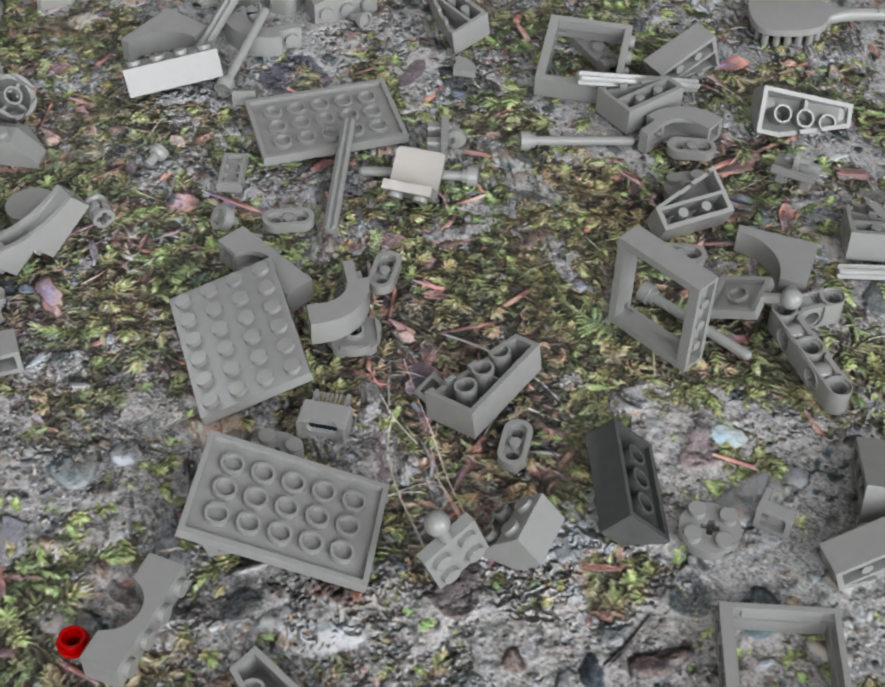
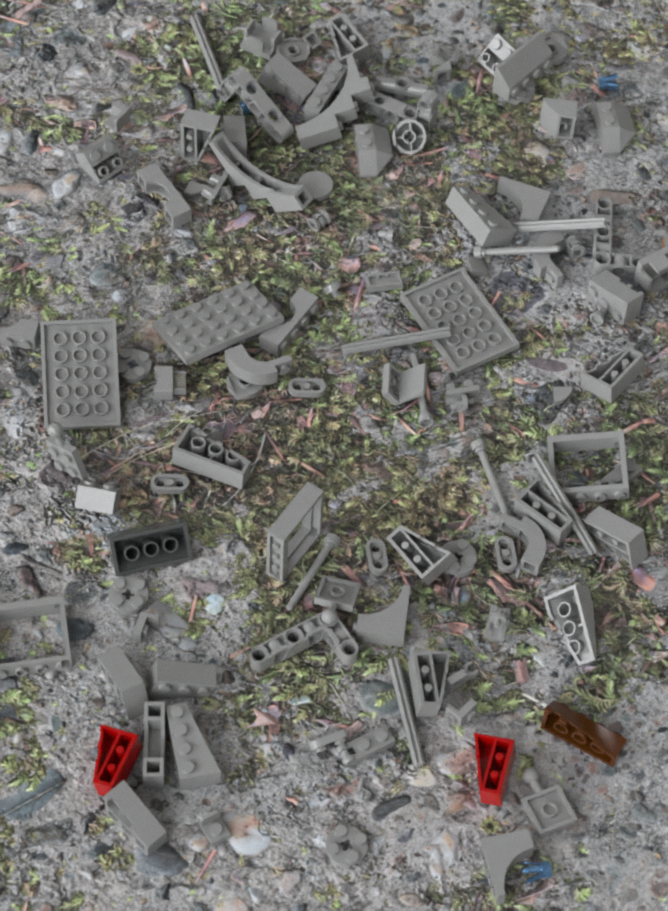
camera: 75 degrees right, 10 degrees up
light grey plate [262,207,315,234] -> none

